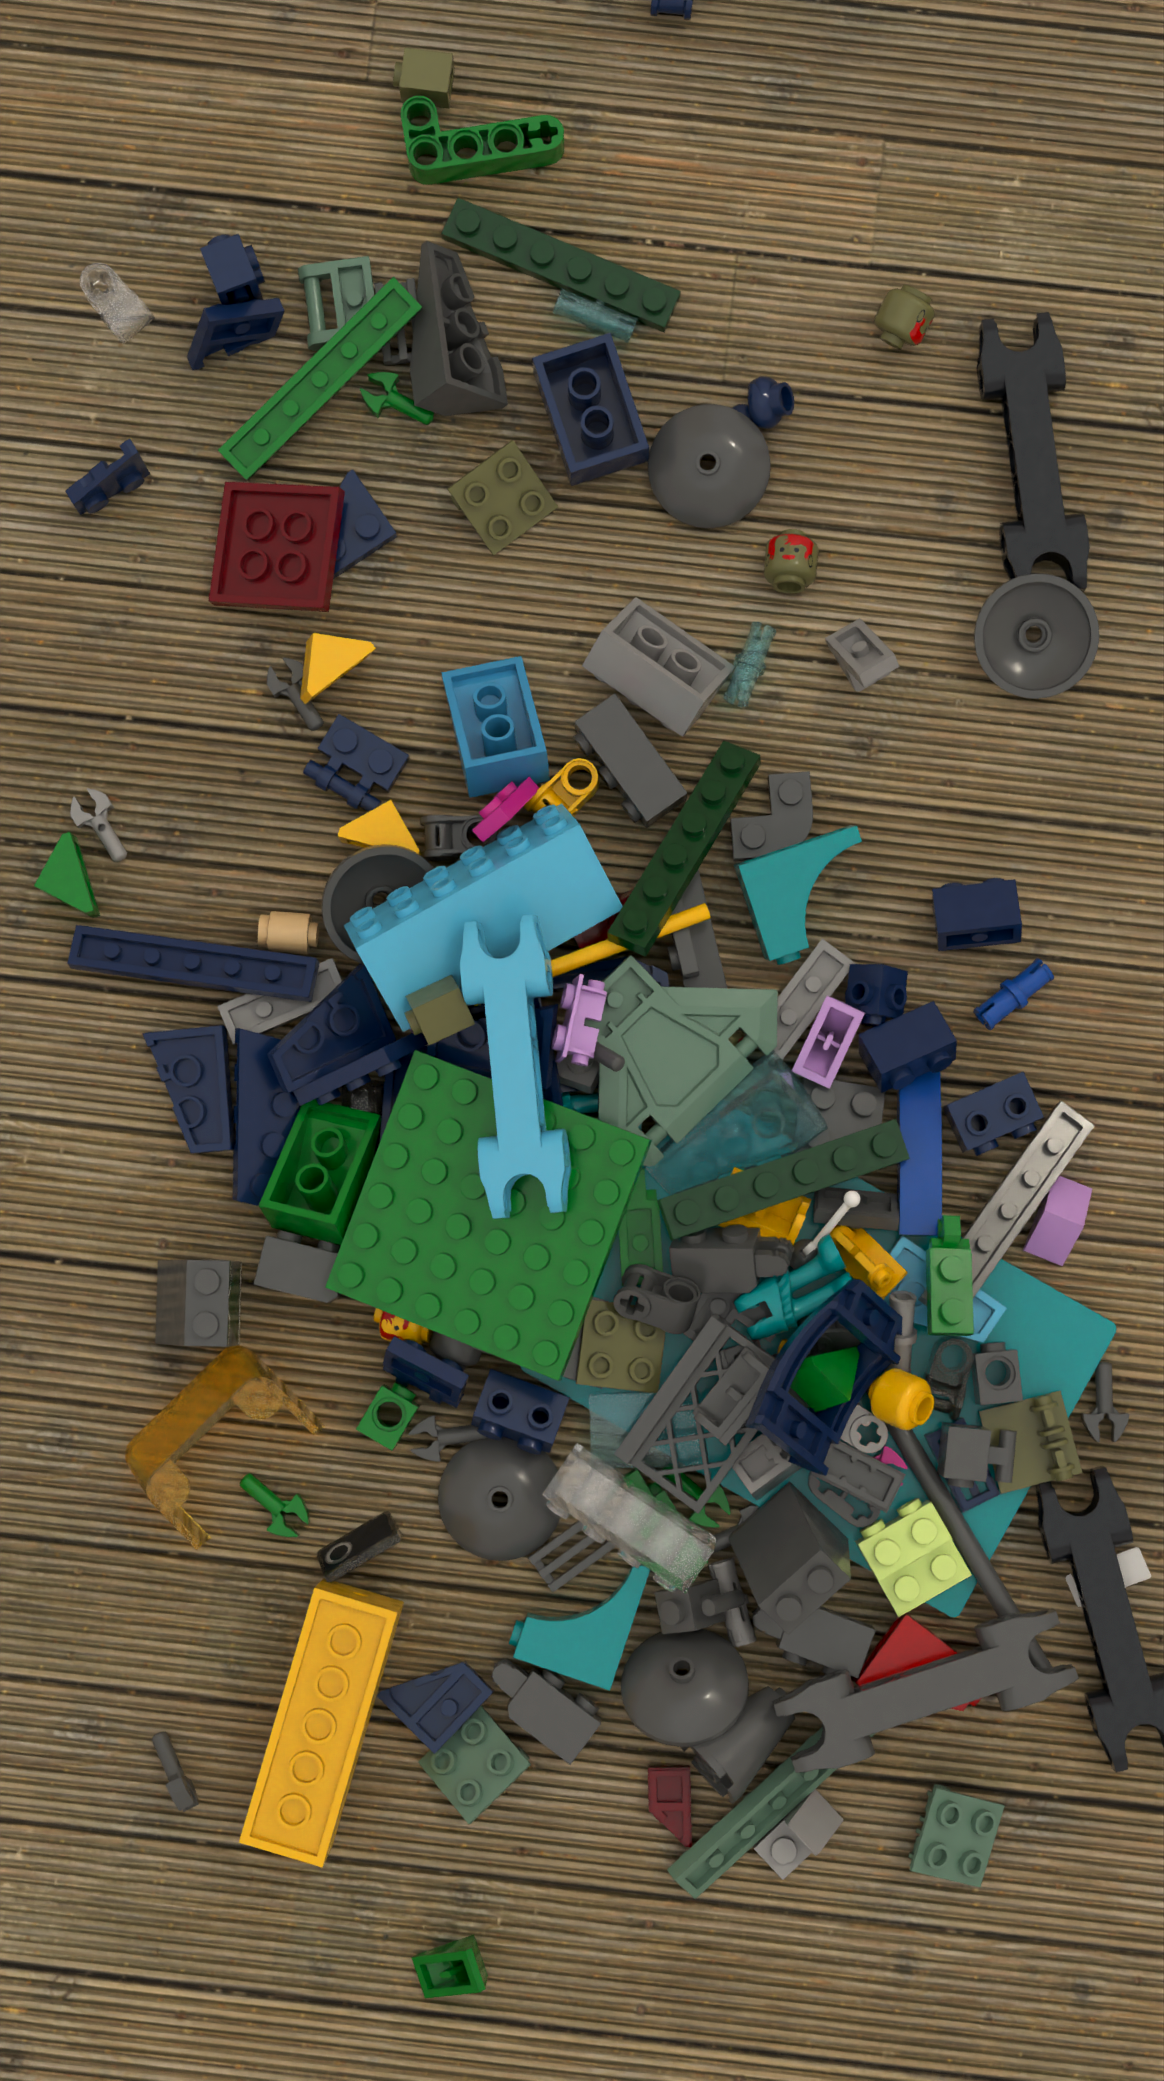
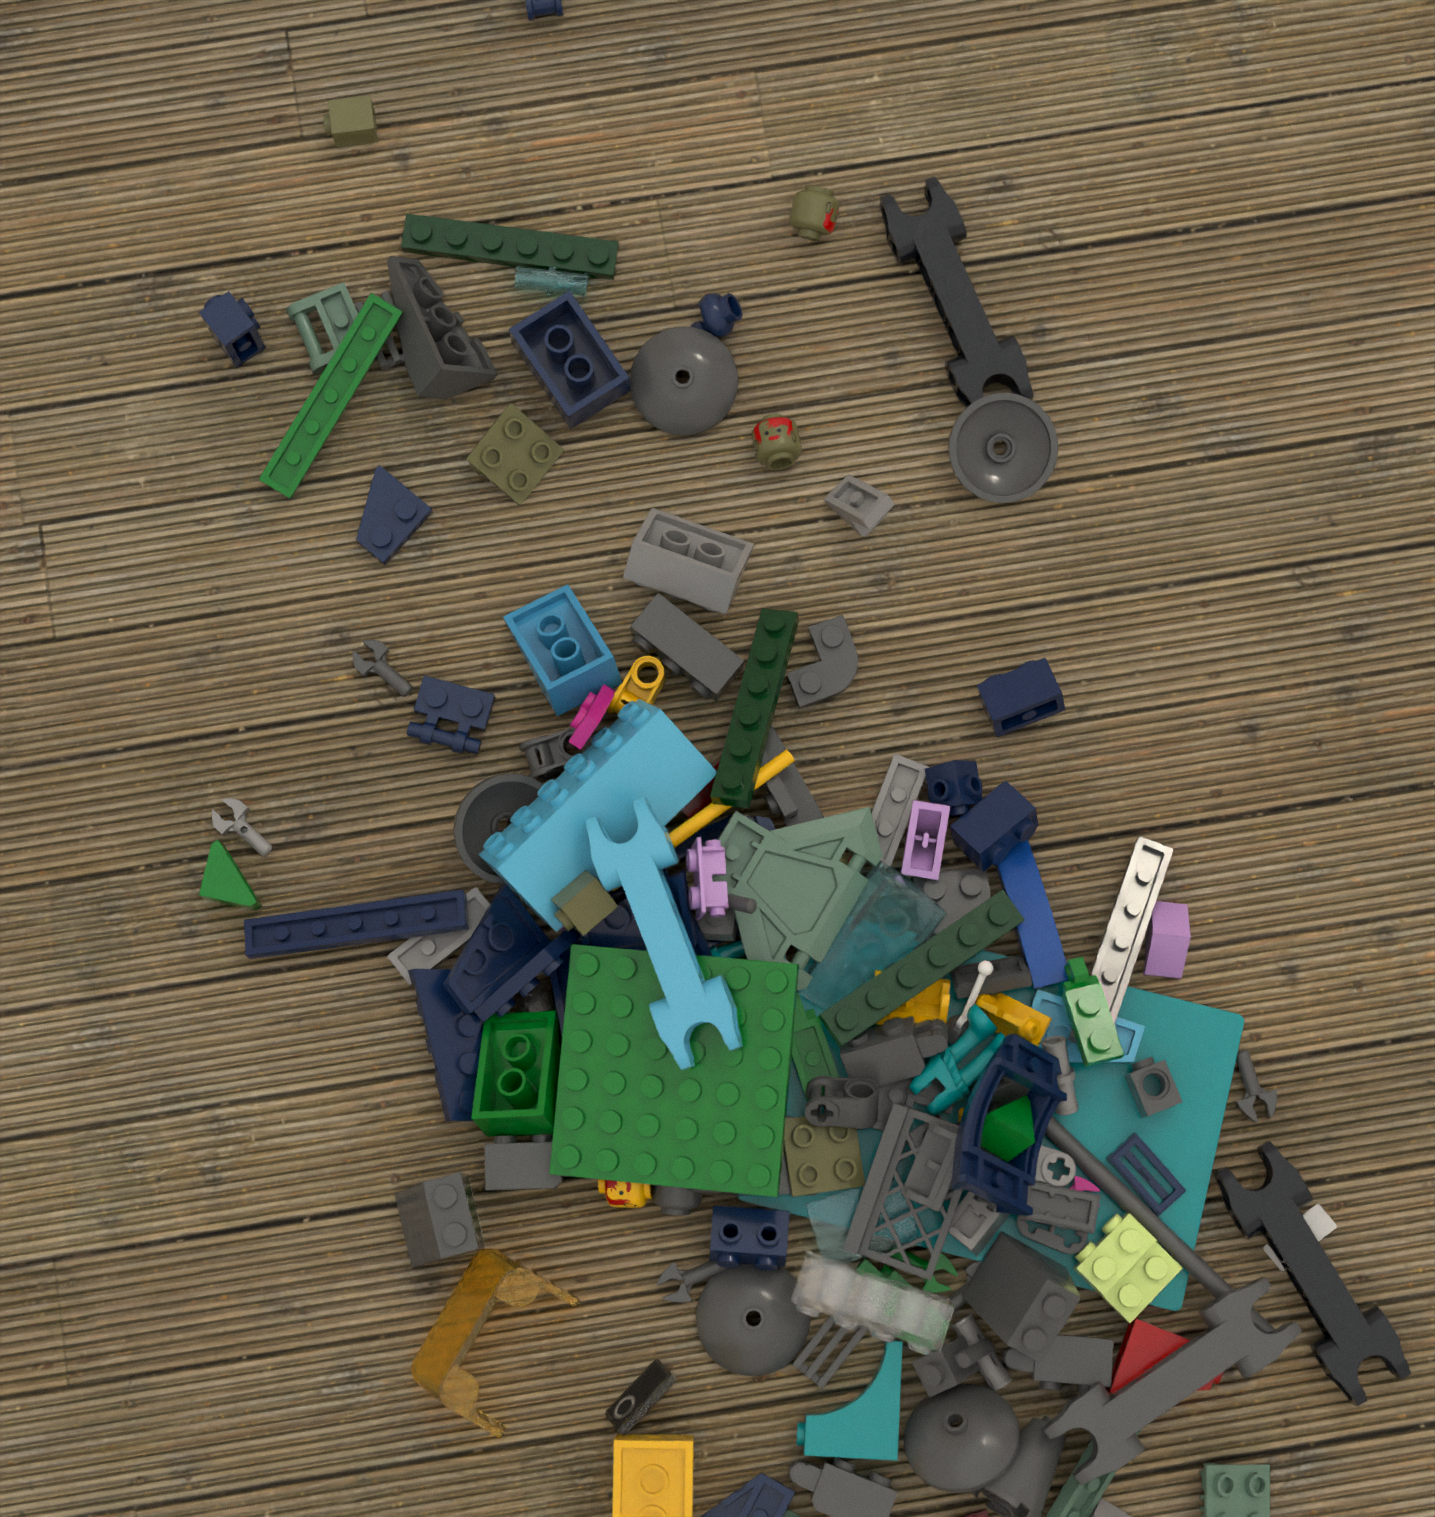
camera: 20 degrees left, 5 degrees down
dark blue wing [65,438,150,515] -> none
clear piece [80,262,155,344] -> none
dark blue wing [142,1025,235,1154] -> none
dark blue wing [187,298,285,370] -> none
dark red plate [209,482,345,612] -> none
green bar [240,1474,310,1537] -> none
tan brick [258,911,319,955] -> none
yellow slope [300,633,376,704] -> none
yellow slope [338,800,421,855] -> none
green brick [356,1382,421,1451] -> none
green bar [360,372,434,425] -> none
dark blue plate [383,1336,469,1409] -> none
green beam [401,96,564,185] -> none
clear light blue pin [723,622,776,708] -> none
teal arch [734,825,862,965] -> none
yellow head [868,1368,934,1430] -> none
clear smoke piece [922,1336,973,1421] -> none
dark grey brick [937,1422,1017,1488] -> none
dark blue brick [942,1071,1044,1156] -> none
blue pin [974,958,1054,1030] -> none
olive hinge [978,1390,1083,1494] -> none

